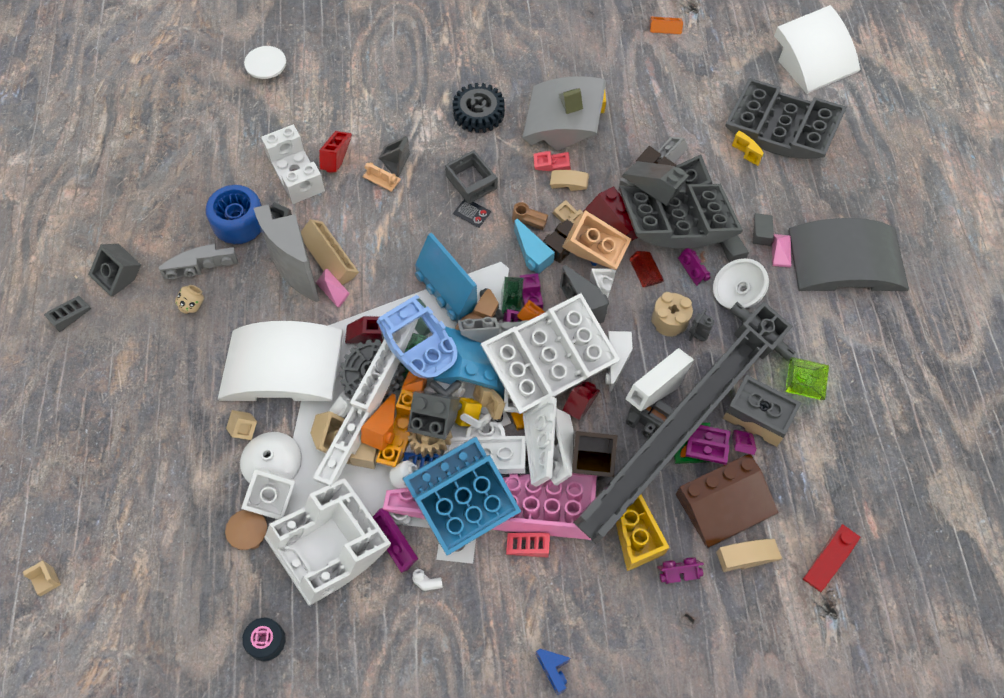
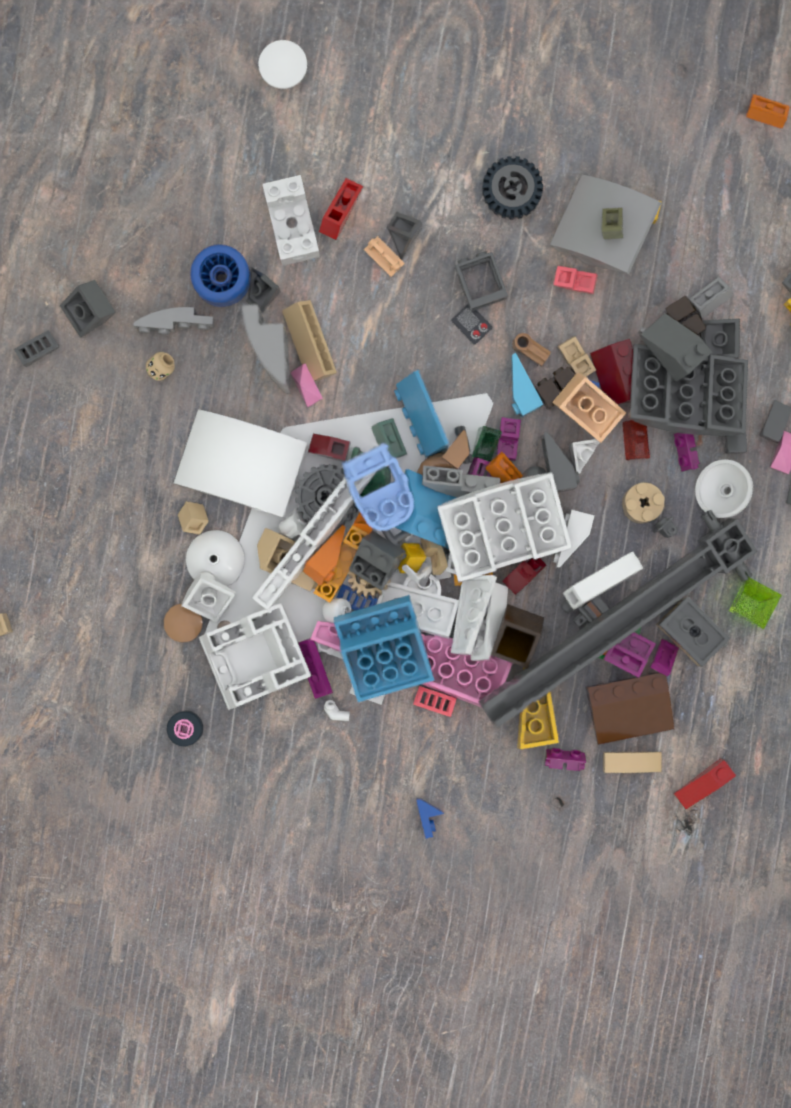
camera: 15 degrees right, 25 degrees up
tan slope [550,170,589,191] -> none

